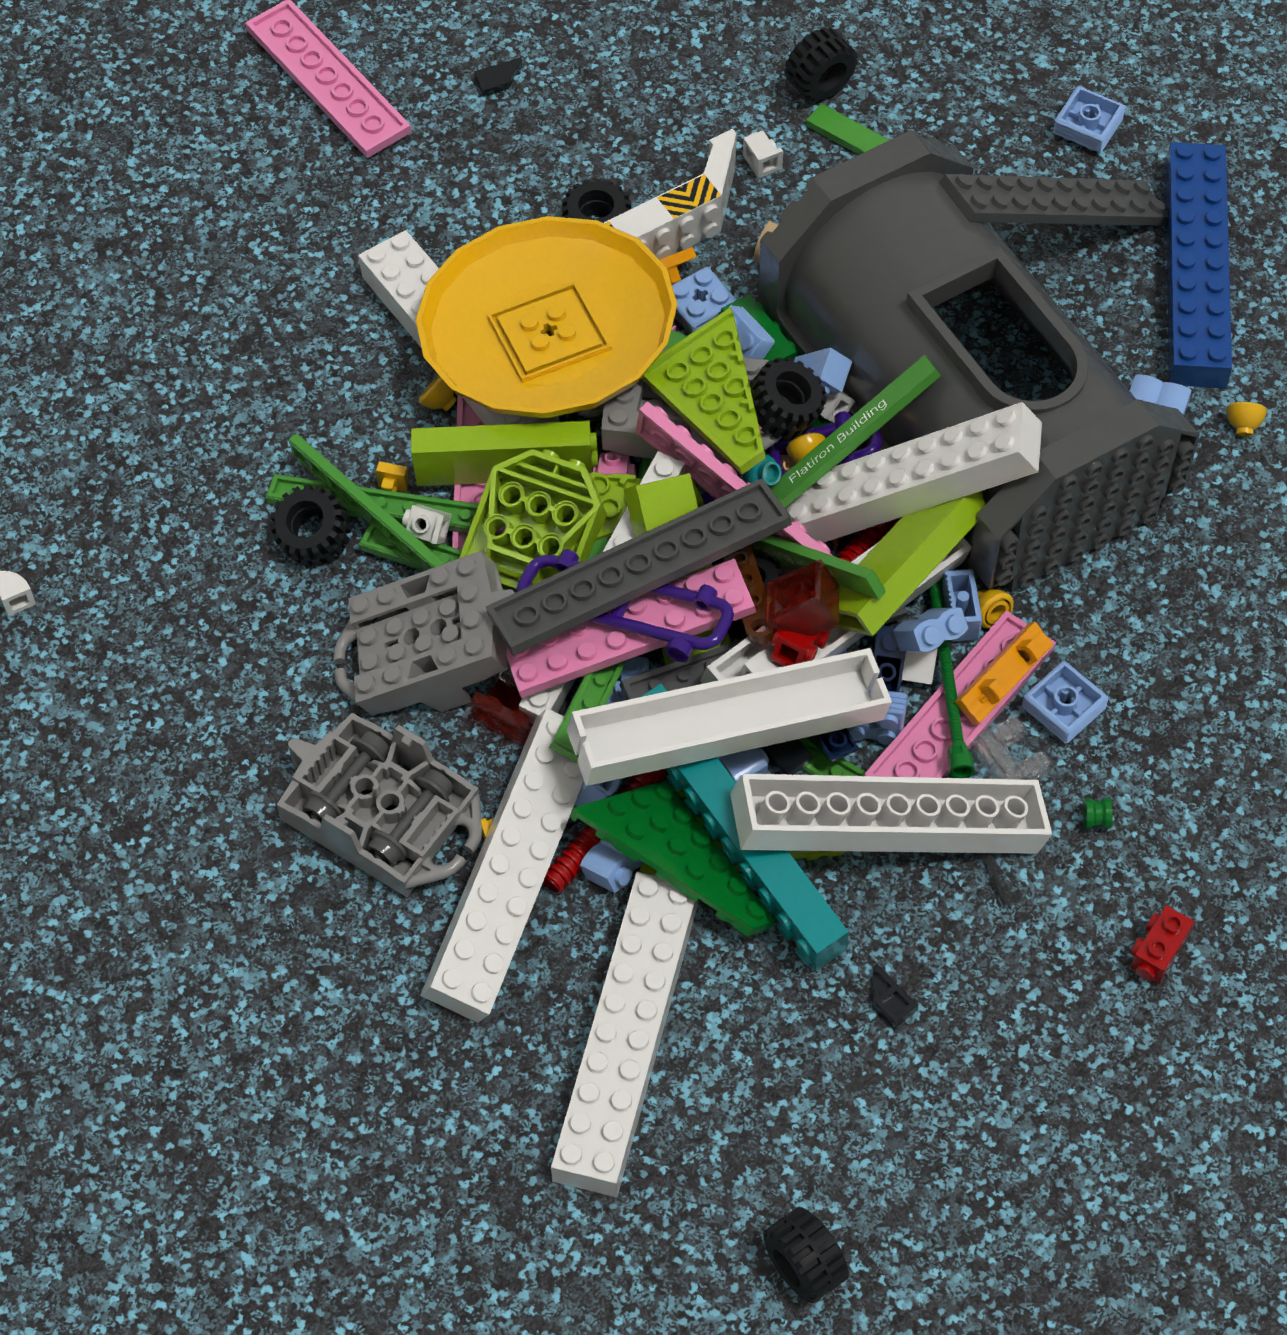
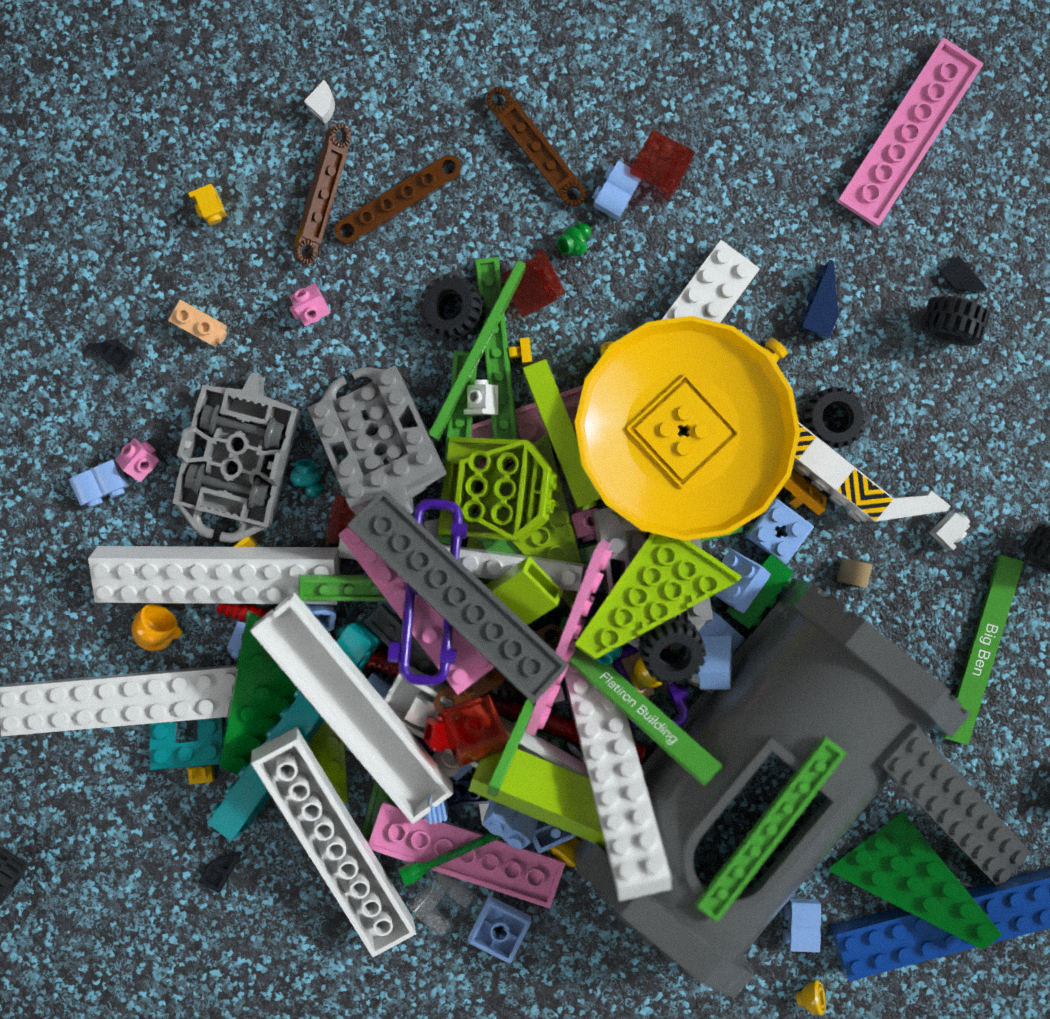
camera: 70 degrees right, 30 degrees up
light orange hinge [955,621,1053,725] -> none
green wheel [1083,797,1113,829] -> none
none -> light blue brick [69,460,129,508]
none -> black tile [86,339,138,374]
none -> bright pink brick [115,438,160,482]
none -> light orange piece [131,603,182,651]
none -> teal plate [150,717,224,770]
none -> light nougat brick [168,300,228,347]
none -> yellow tile [187,766,215,785]
none -> yellow brick [188,184,227,225]
none -> bright pink brick [289,283,331,326]
none -> teal animal [290,459,325,498]
none -> reddish brown plate [292,123,352,264]
none -> reddish brown plate [335,155,461,244]
none -> reddish brown plate [486,87,586,207]
none -> clear red bracket [501,249,565,318]
none -> green animal [557,222,591,257]
none -> light blue brick [592,161,643,220]
none -> clear red bracket [630,130,695,202]
none -> bright green tile [695,736,847,923]
none -> dark blue slope [797,259,839,341]
none -> green wing [829,812,1002,950]
none -> black tyre [920,296,990,346]

